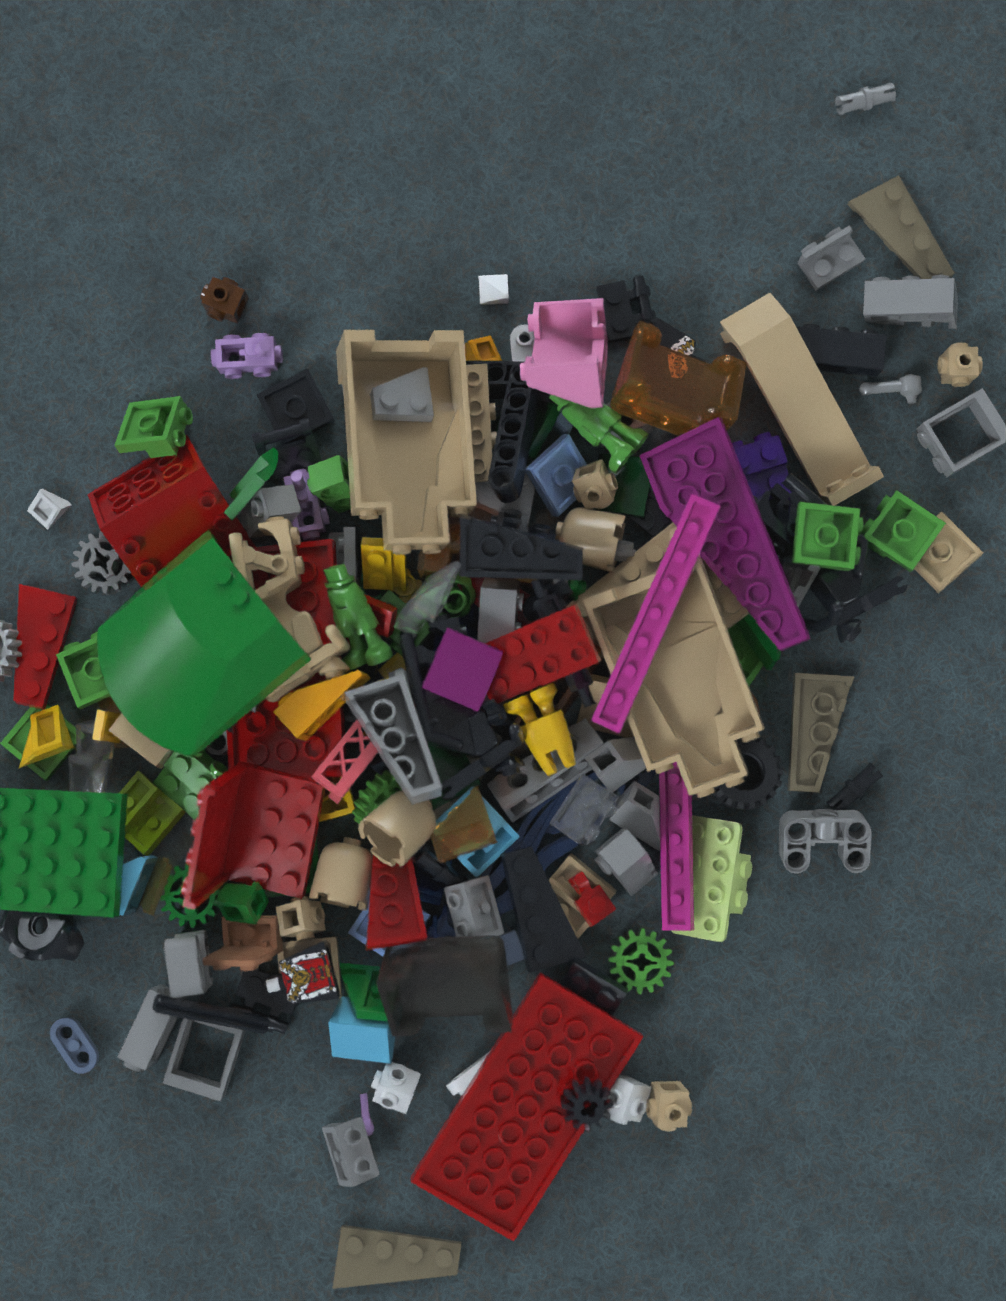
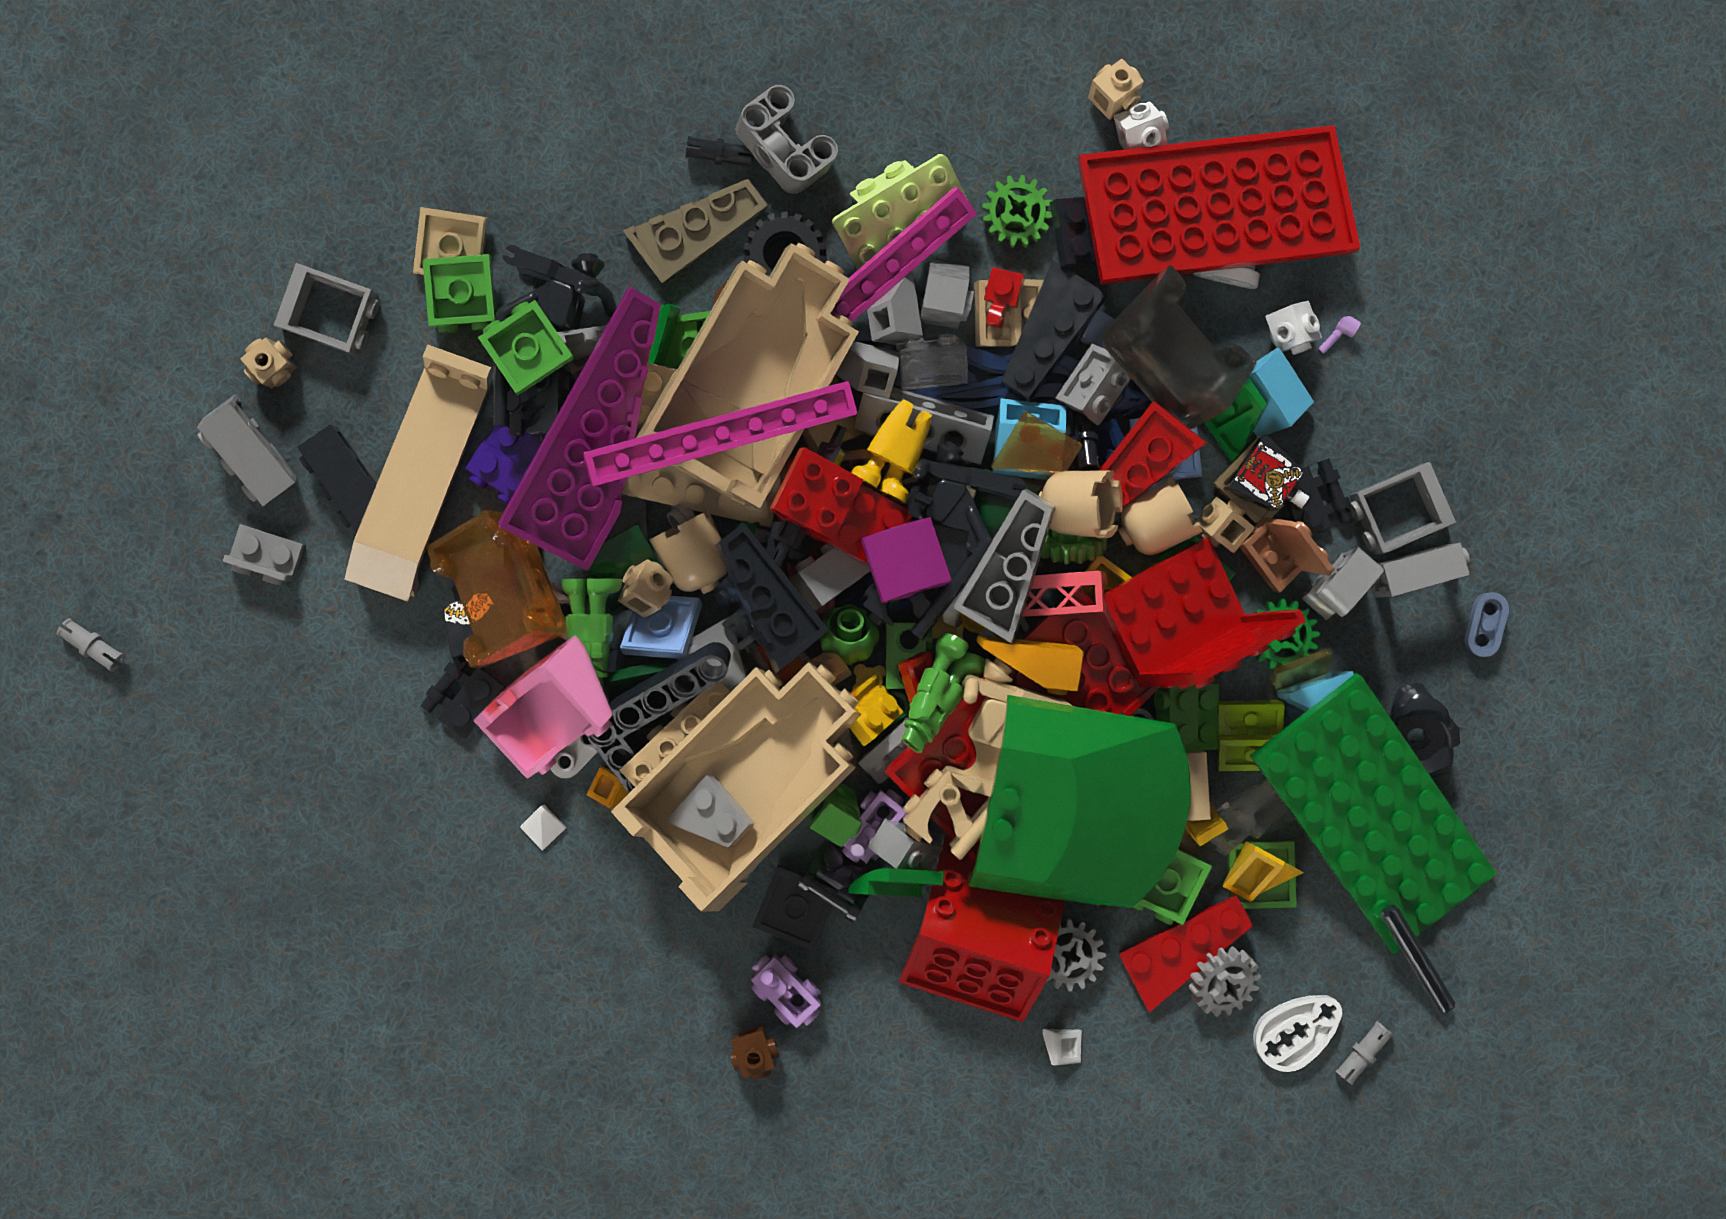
camera: 130 degrees left, 5 degrees up
bright green plate [114,396,193,458] -> none
black axle [152,994,270,1034] -> none
green brick [215,882,269,925] -> none
light grey bracket [322,1117,379,1187] -> none
dark tan wing [332,1225,461,1289] -> none
clear slope [394,561,461,638] -> none
black gear [561,1076,614,1132] -> none
dark tan wing [847,176,955,279] -> none
light grey piece [860,374,922,404] -> none

